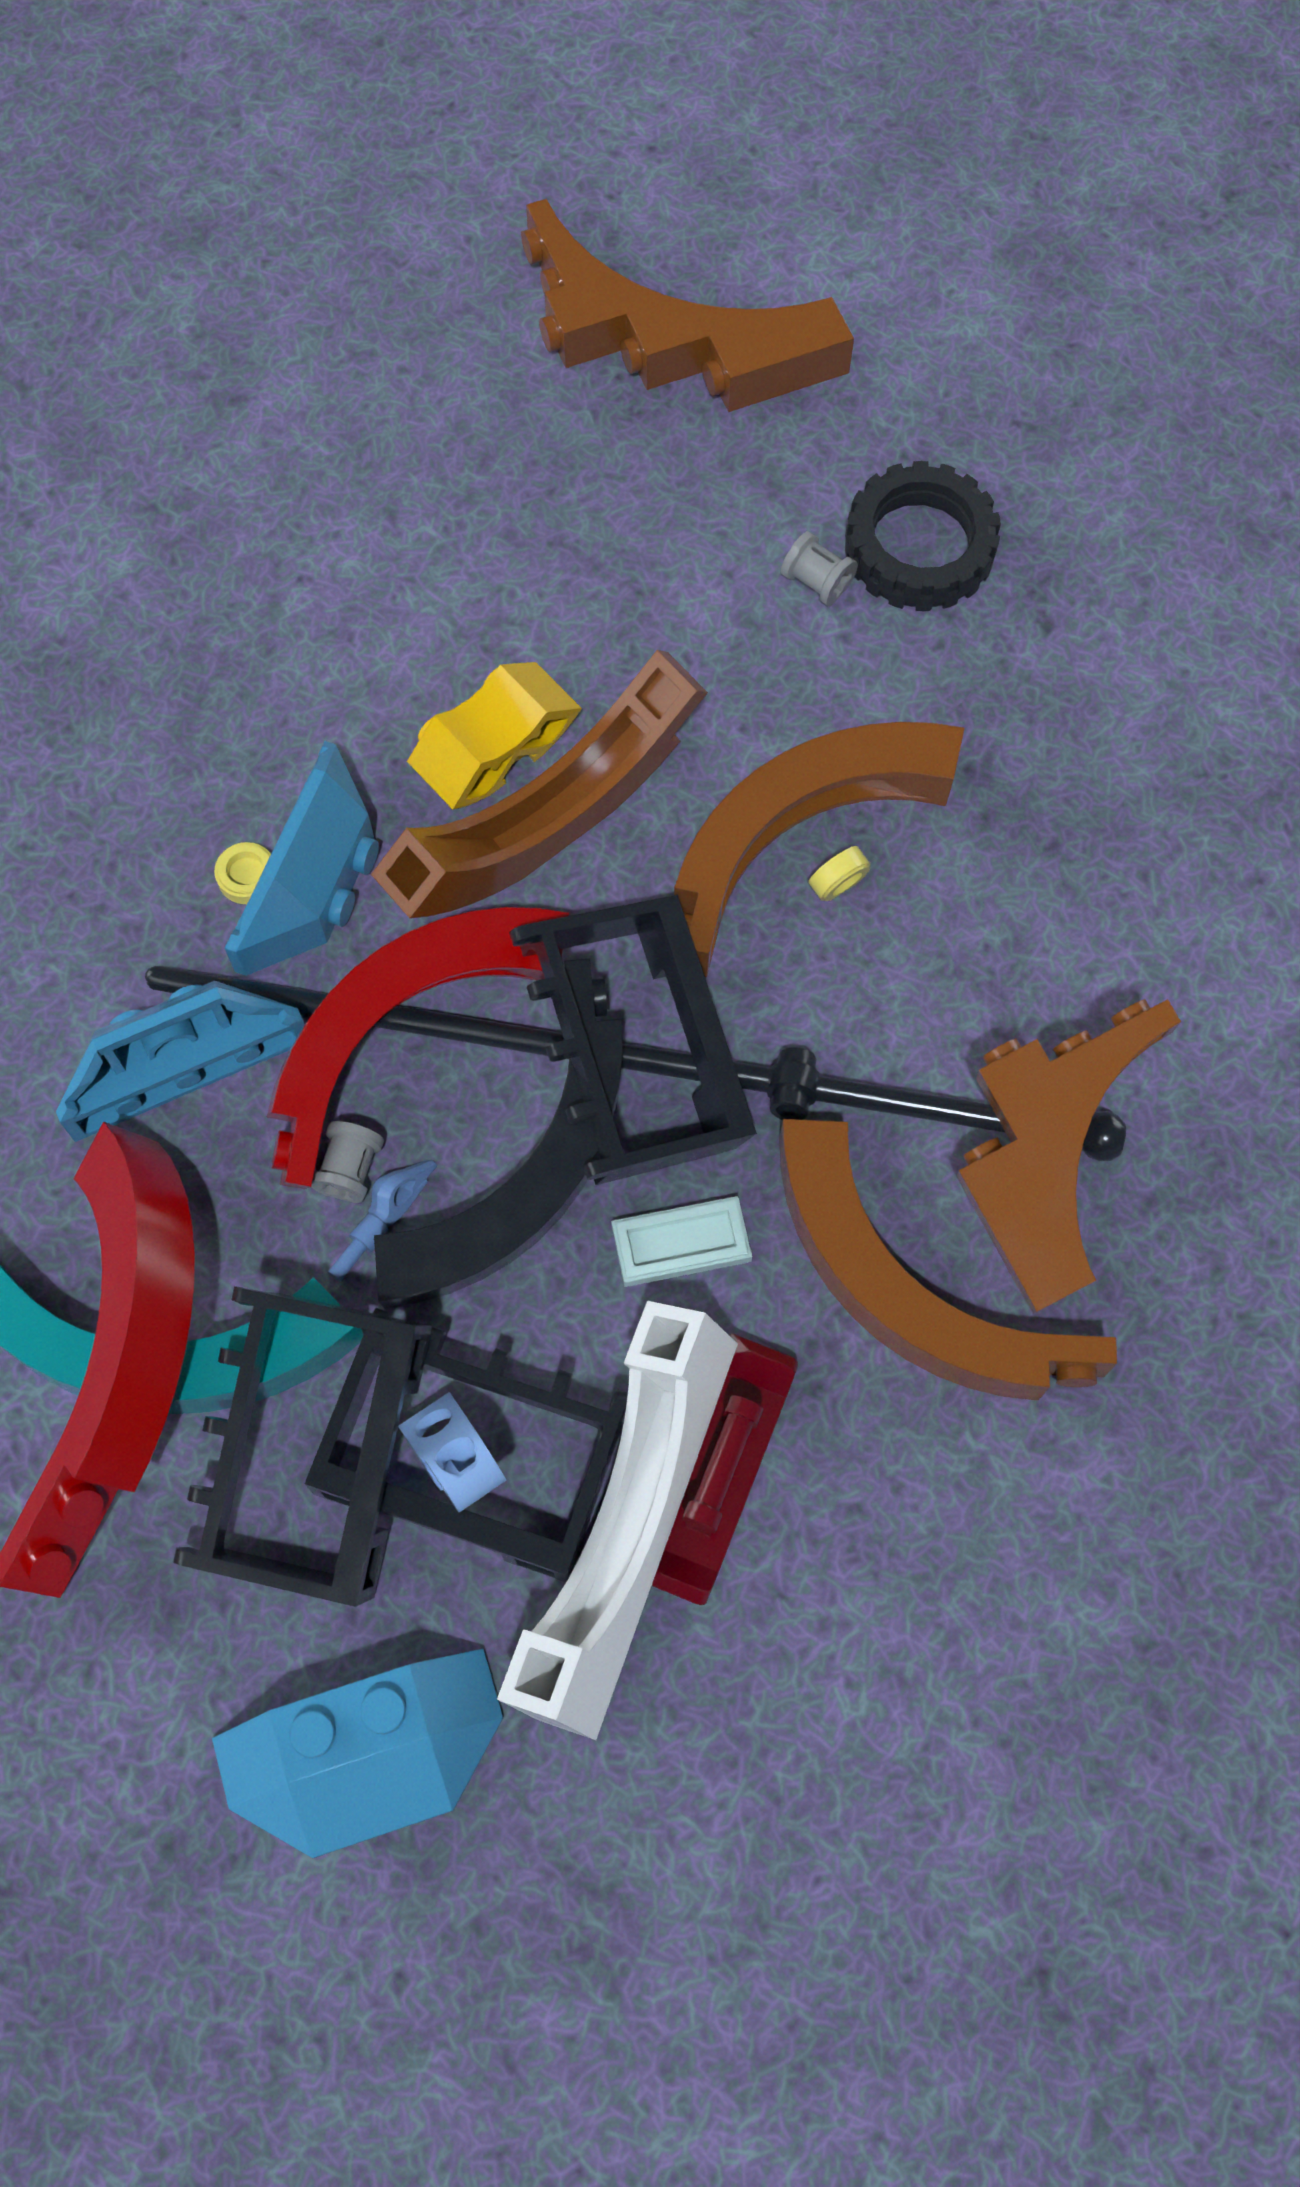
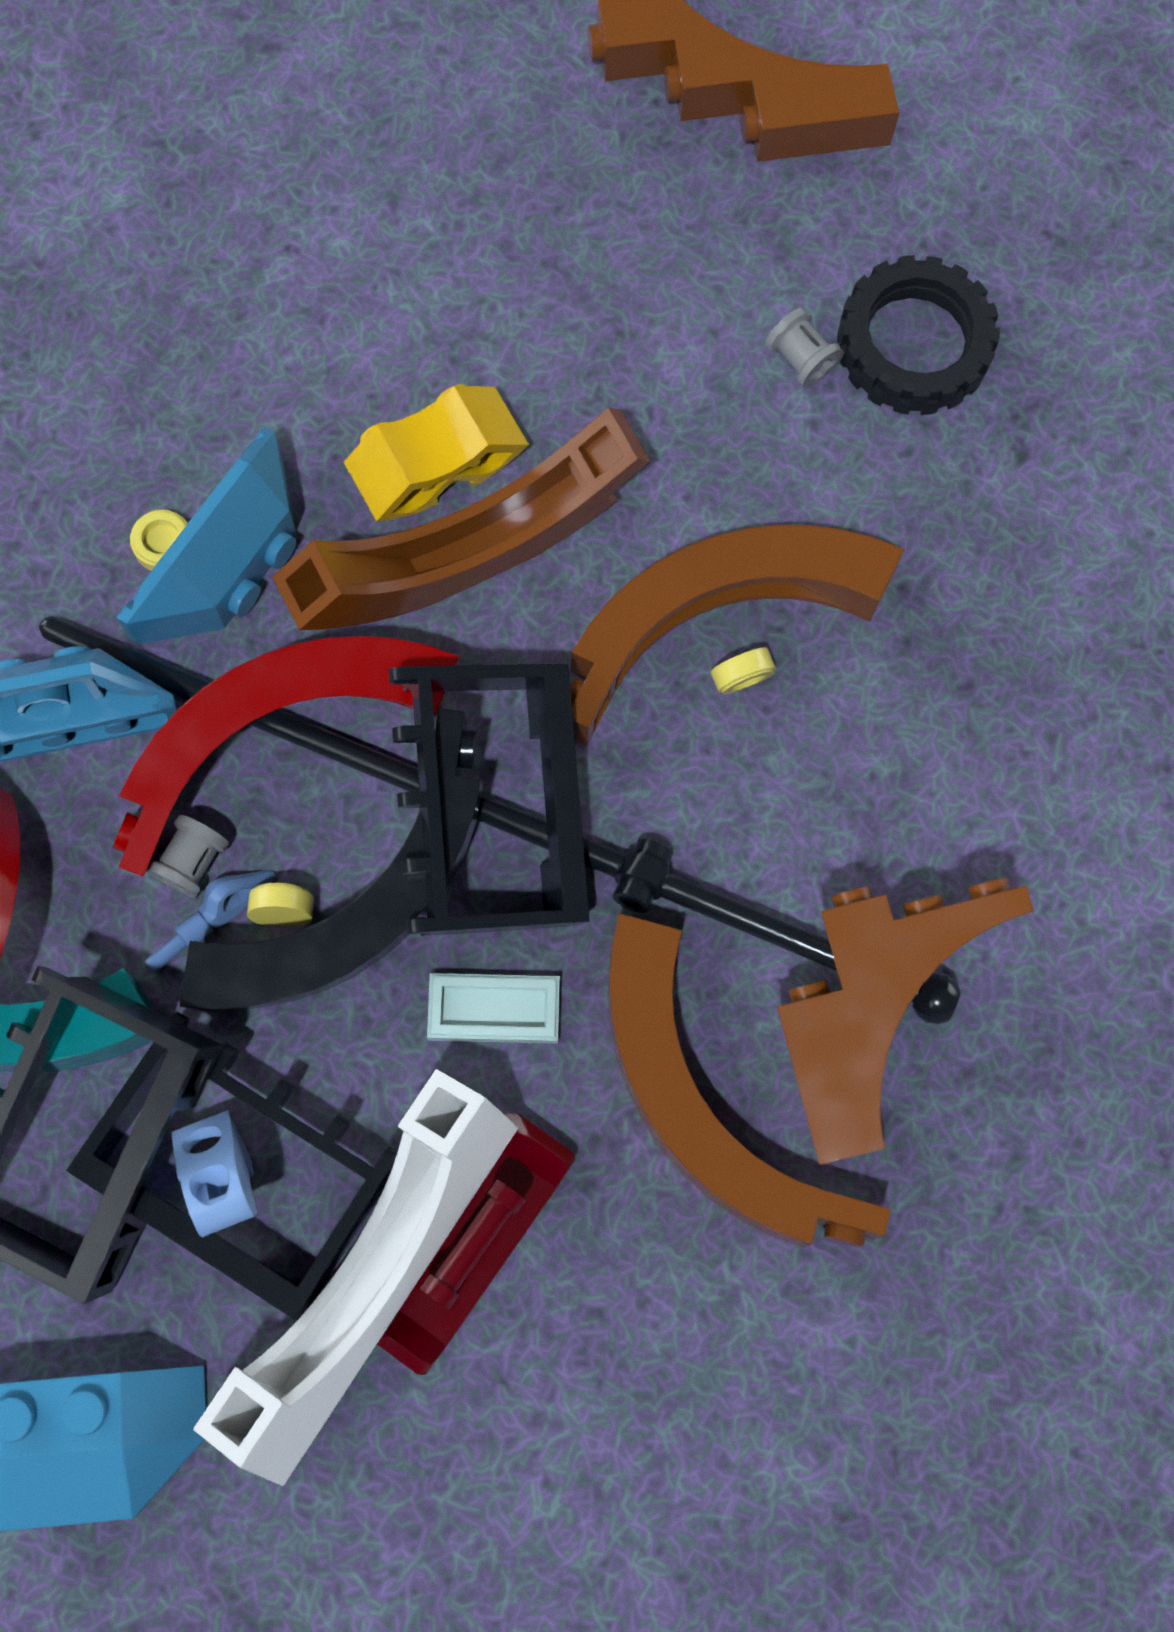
camera: 10 degrees right, 5 degrees up
none -> light yellow tile [247,883,314,927]

